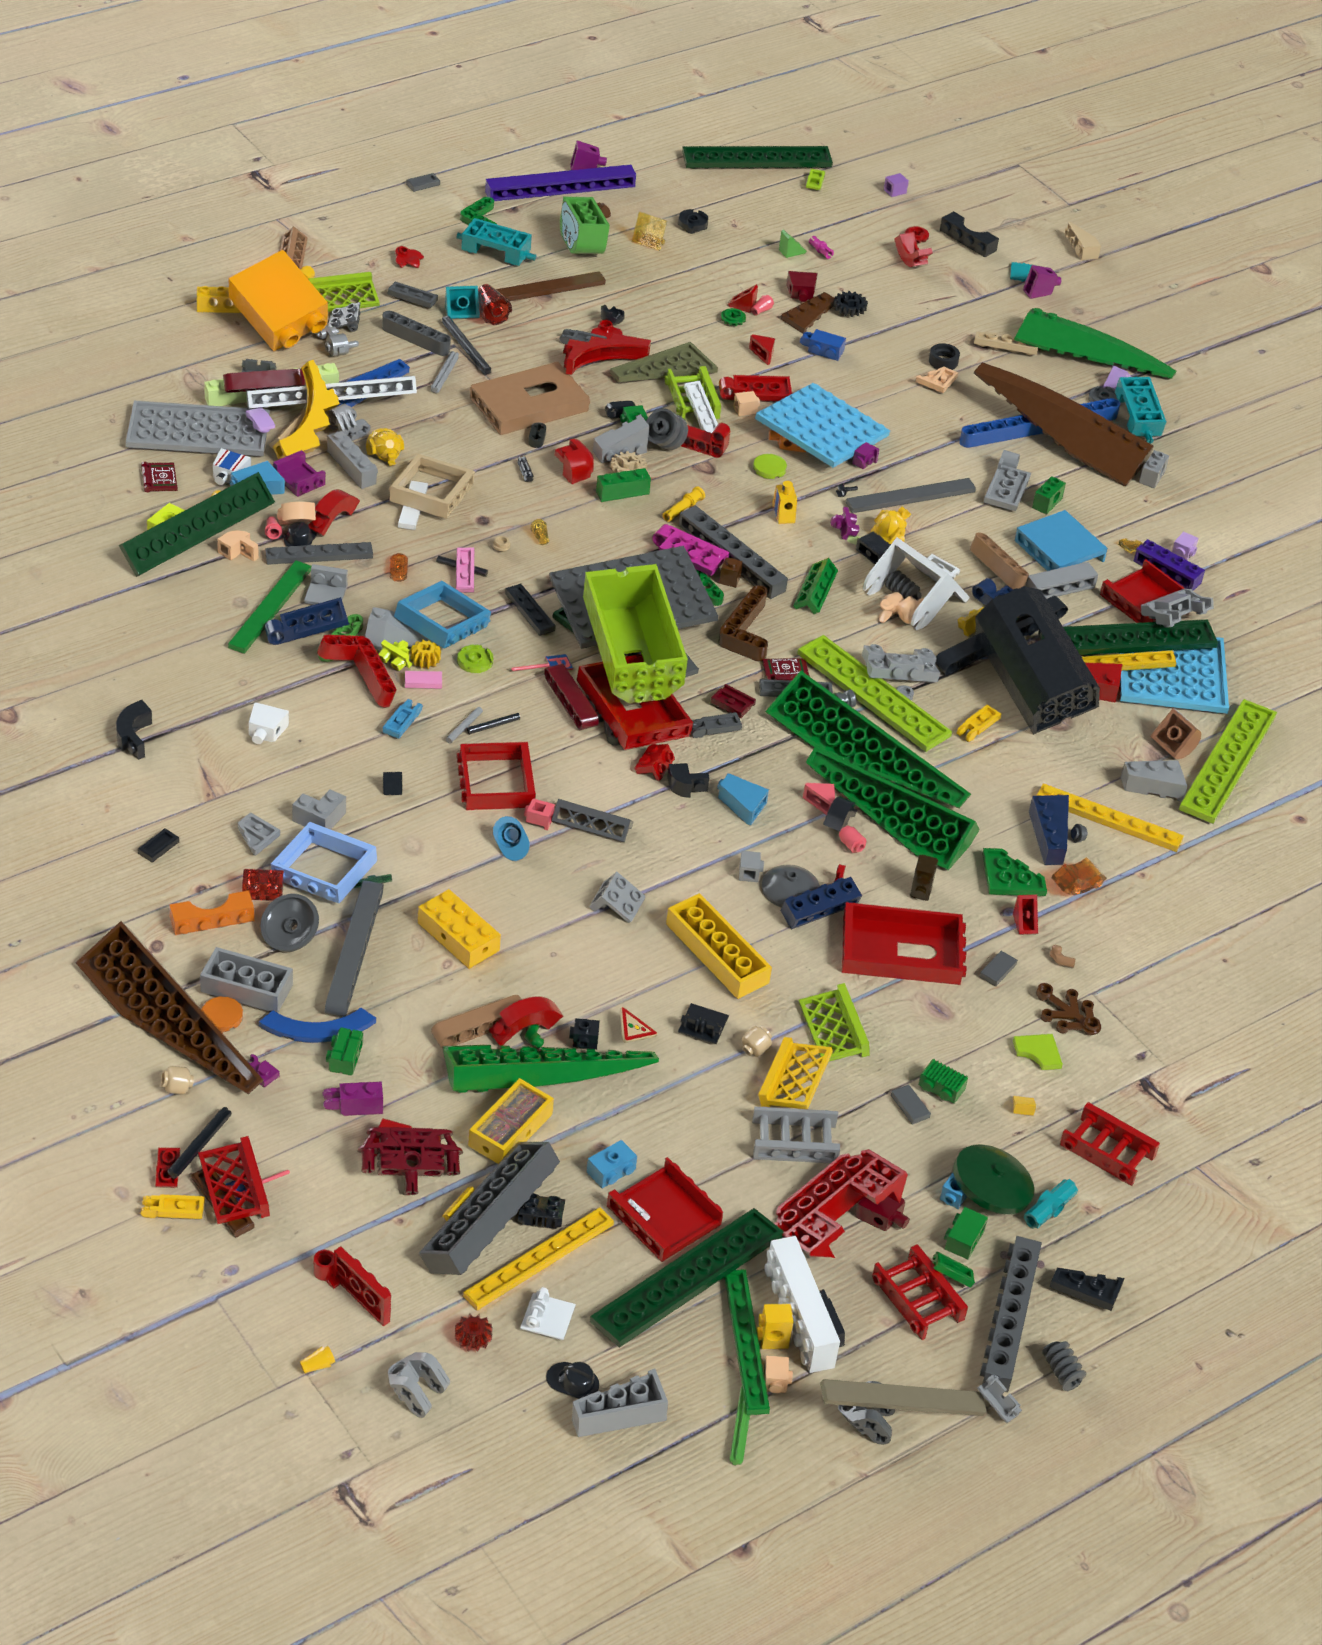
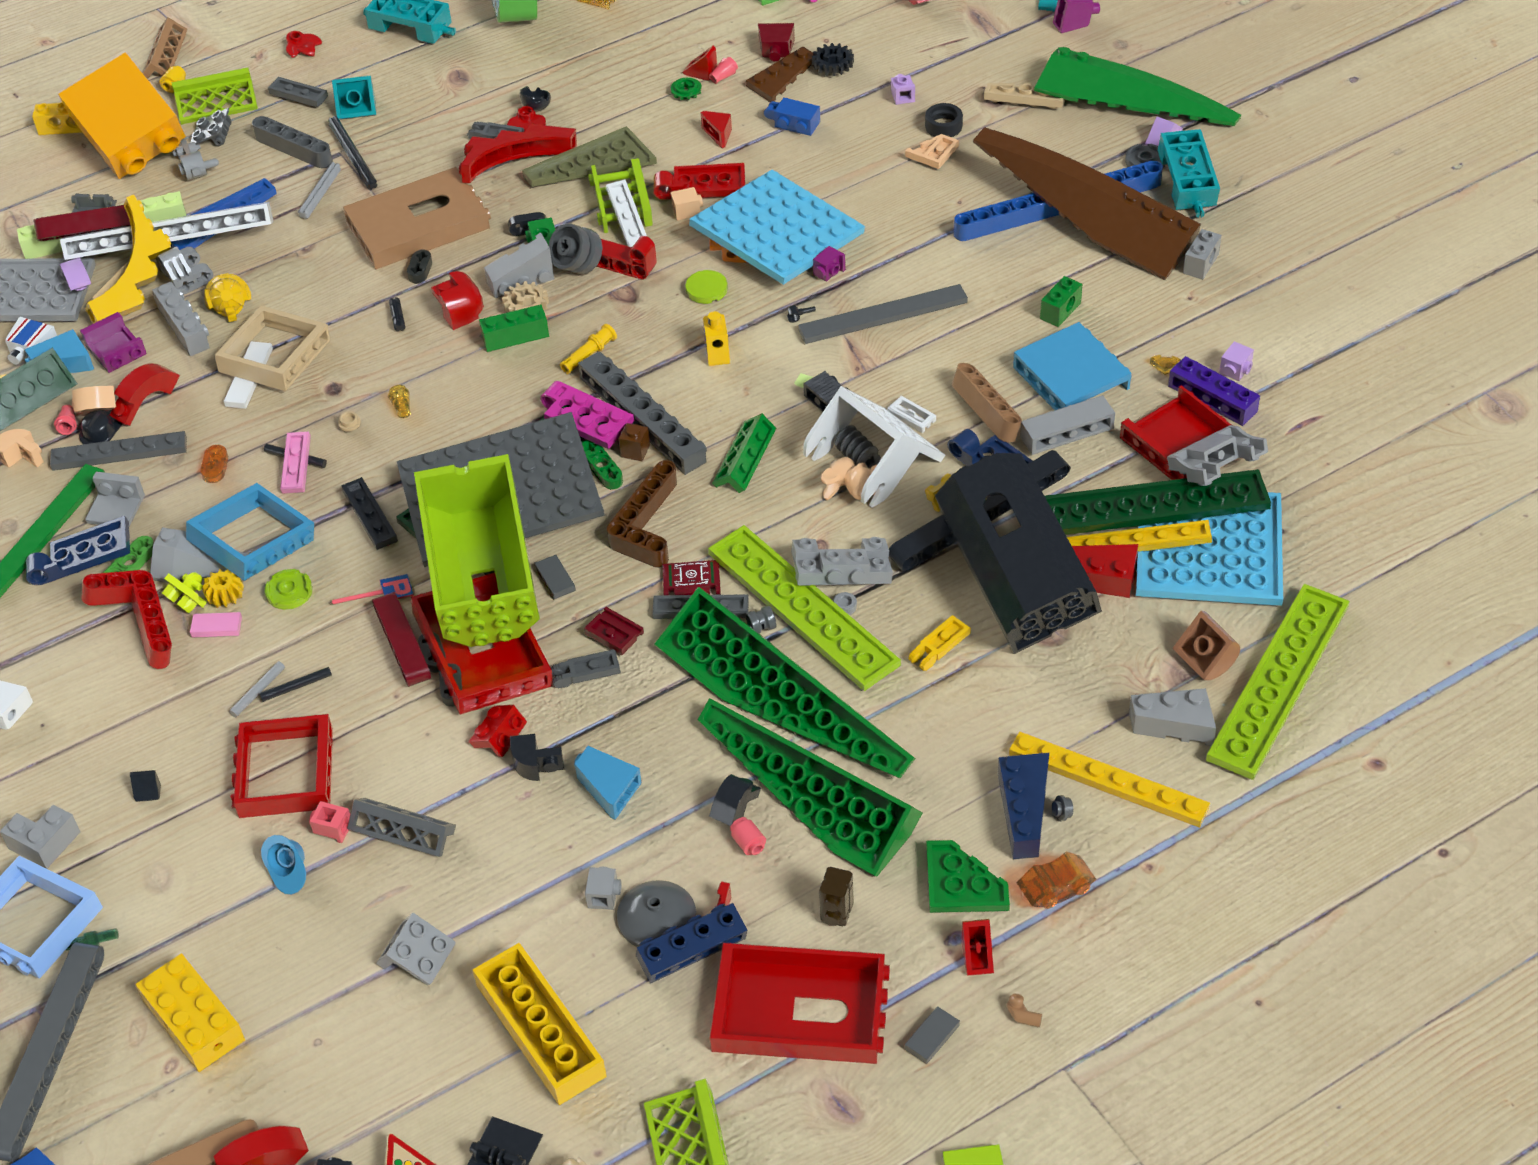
camera: 10 degrees right, 5 degrees up
dark azure hinge [383,699,423,739] -> none
clear red cone [478,284,512,325] -> none
reddish brown tile [482,271,606,305] -> none
coral slope [803,783,835,815] -> none
magenta hips [830,507,860,540] -> none
yellow helmet [870,506,911,544] -> none
light grey hinge [984,450,1031,511] -> none
reddish brown plant [1036,983,1101,1035] -> none
none -> lavender brick [891,74,915,105]

